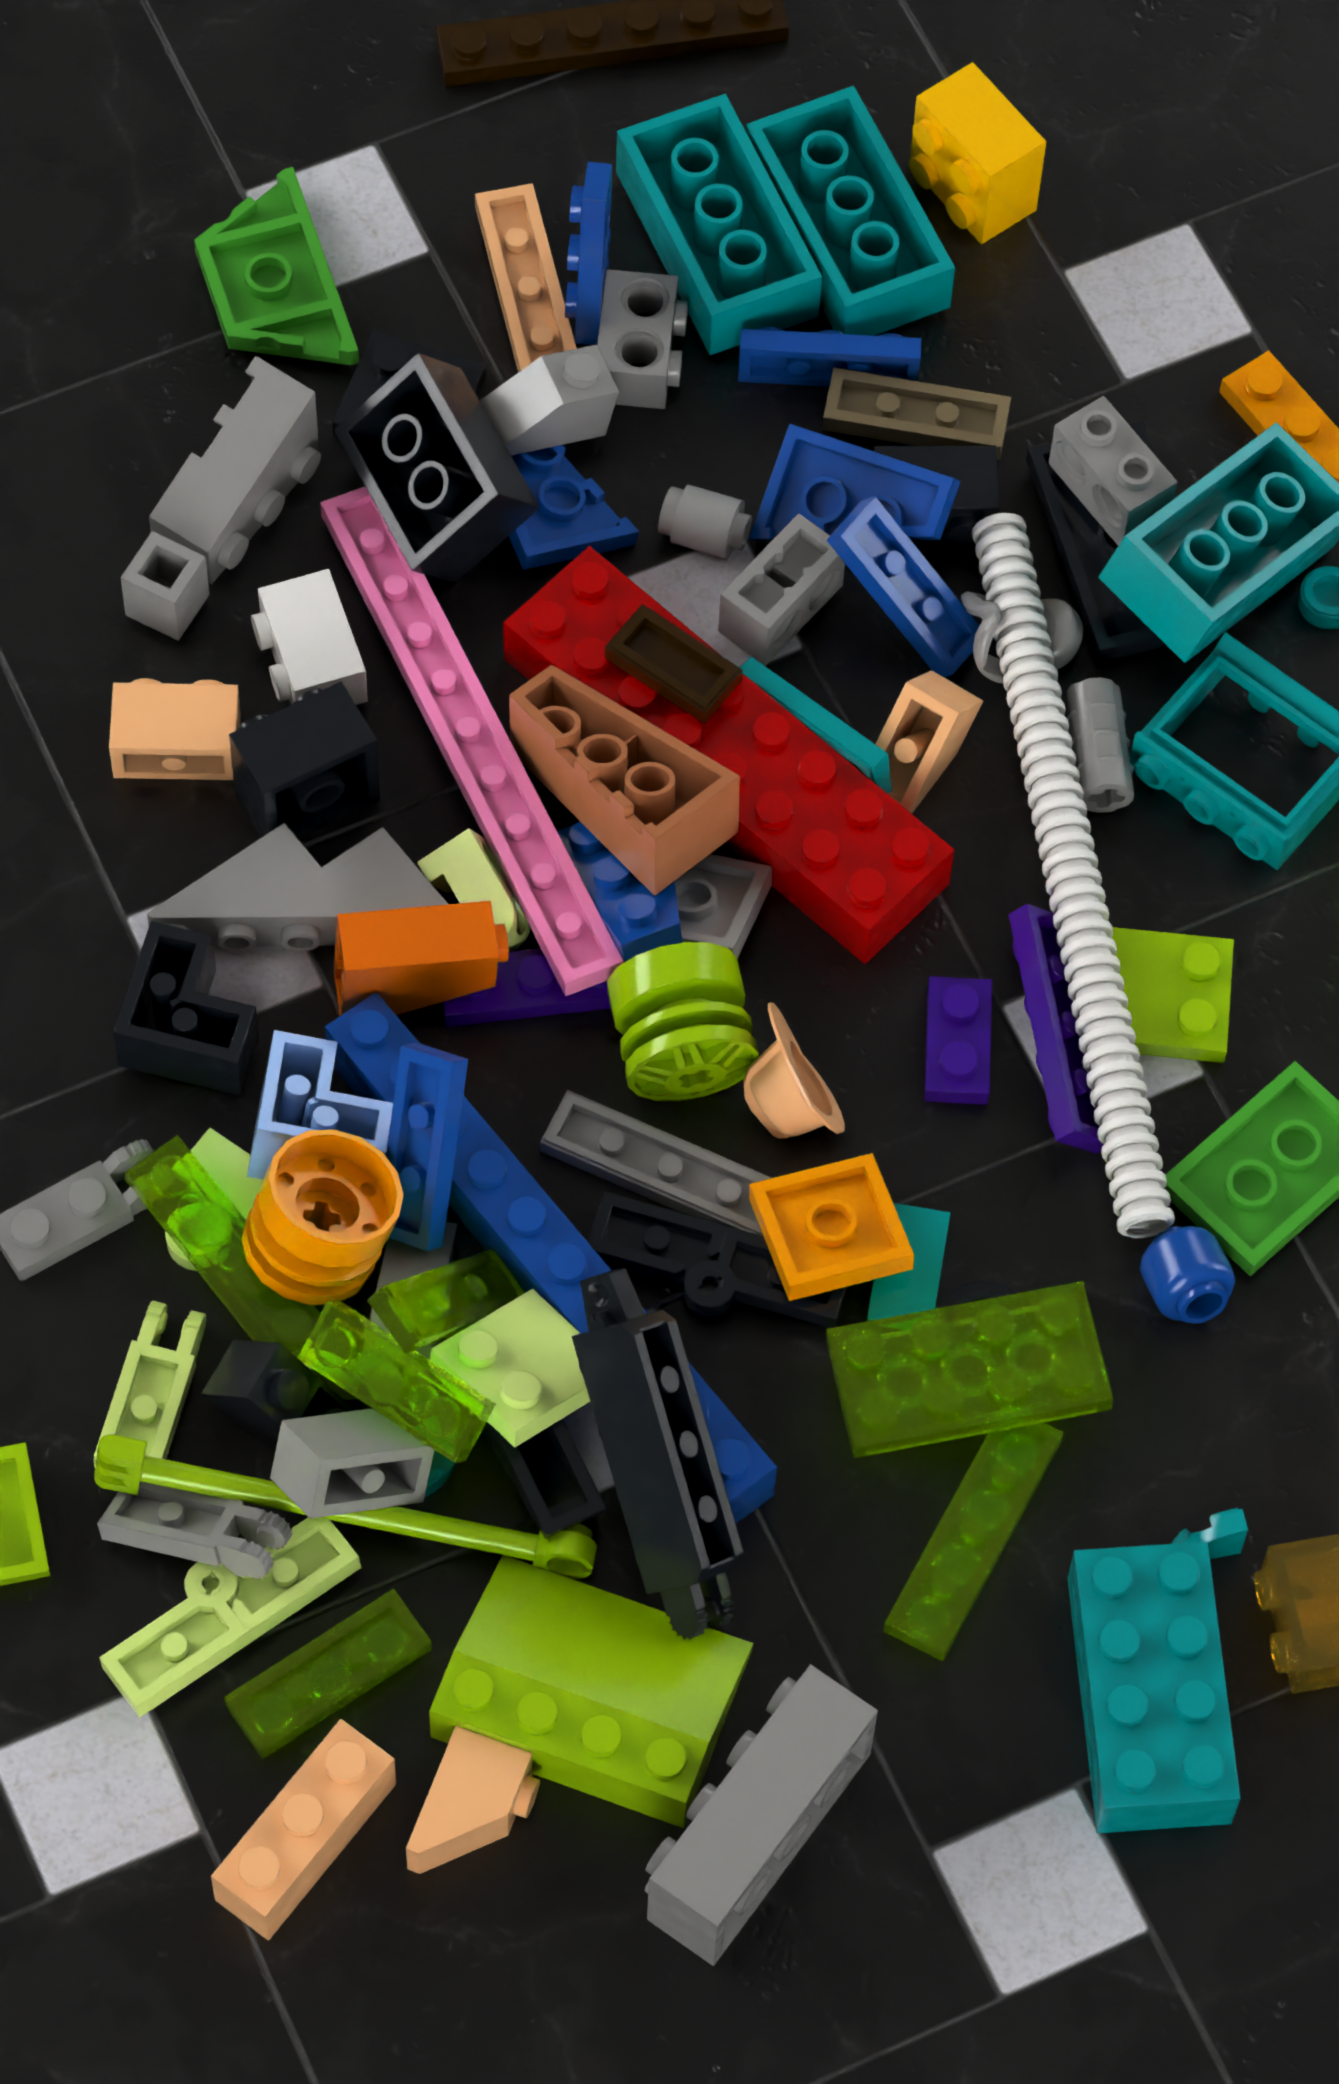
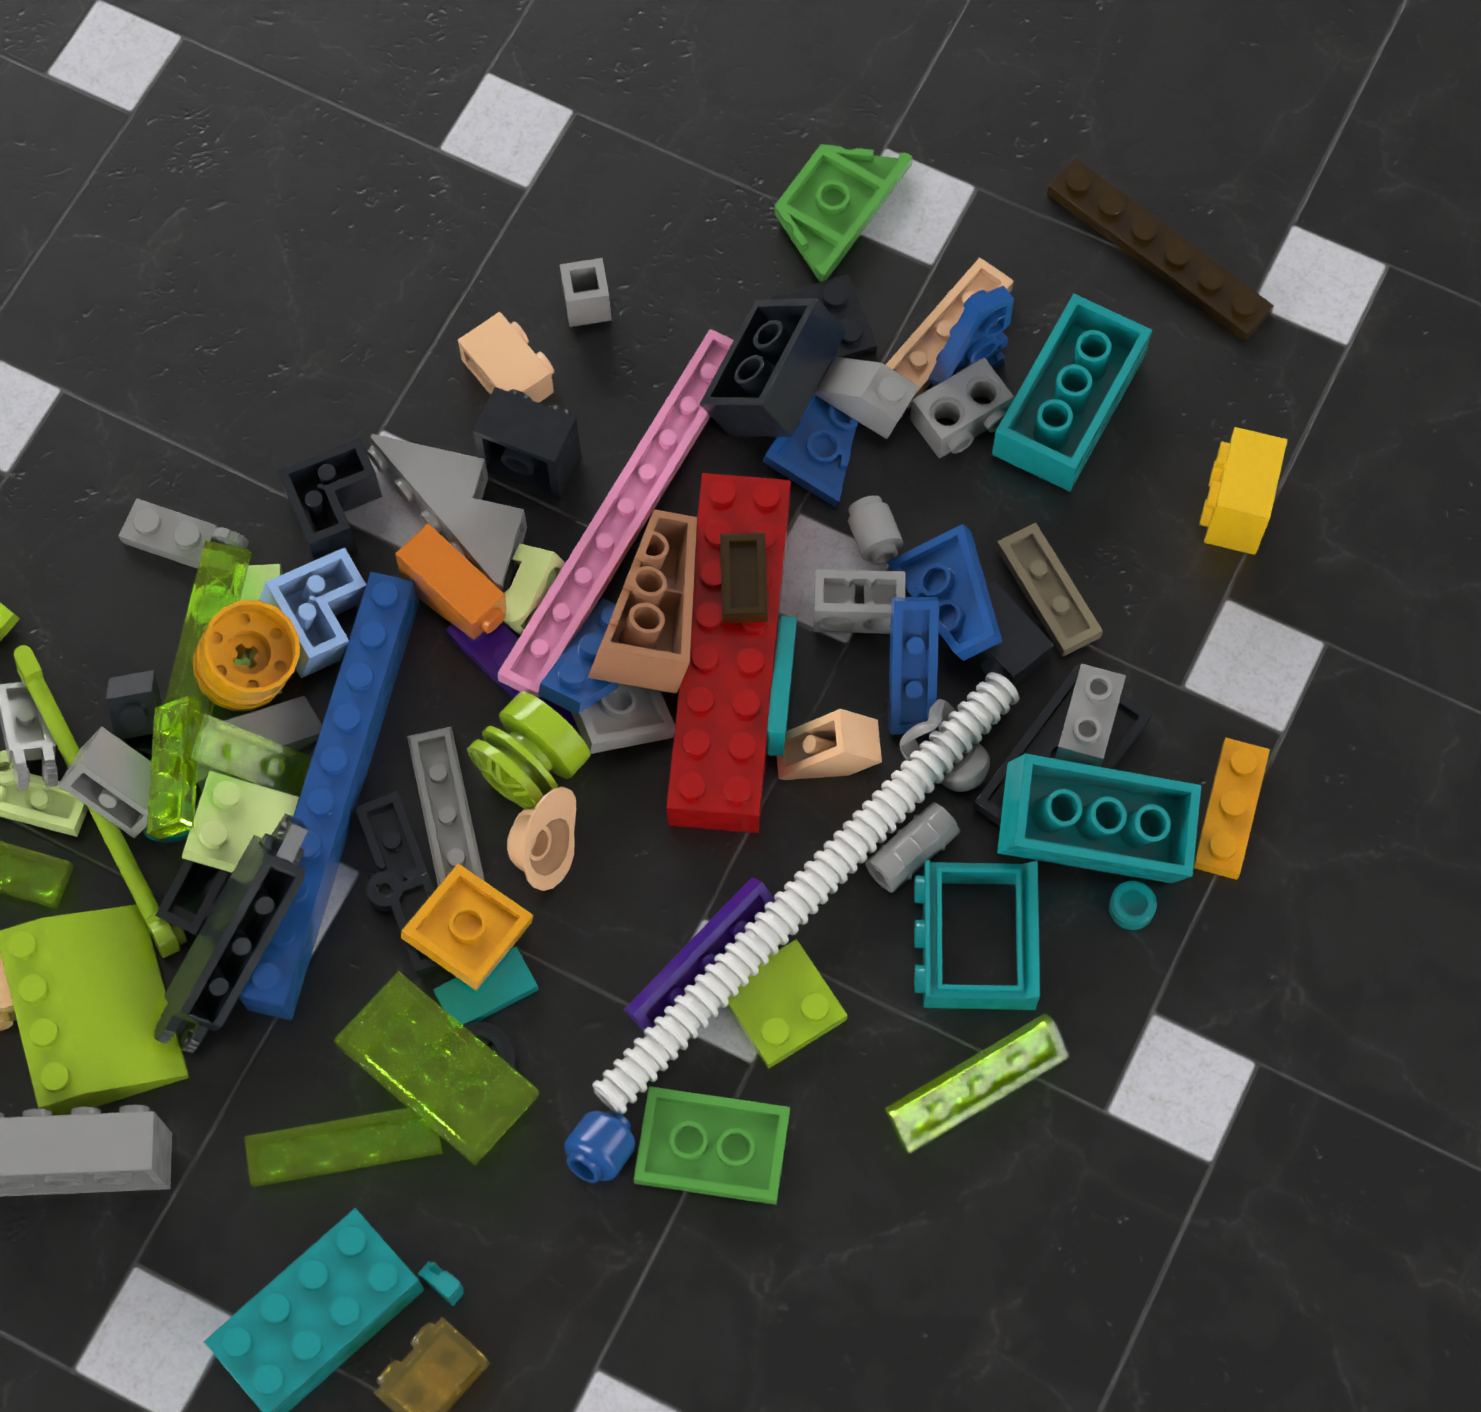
camera: 55 degrees right, 5 degrees up
yellowish green hinge [93,1300,207,1468] -> none
light grey wedge [149,356,321,585] -> none
white brick [251,569,368,705] -> none
blue plate [386,1042,468,1251] -> none
blue plate [738,327,921,387] -> none
teal brick [746,85,955,336] -> none
dark purple plate [924,976,992,1105] -> none

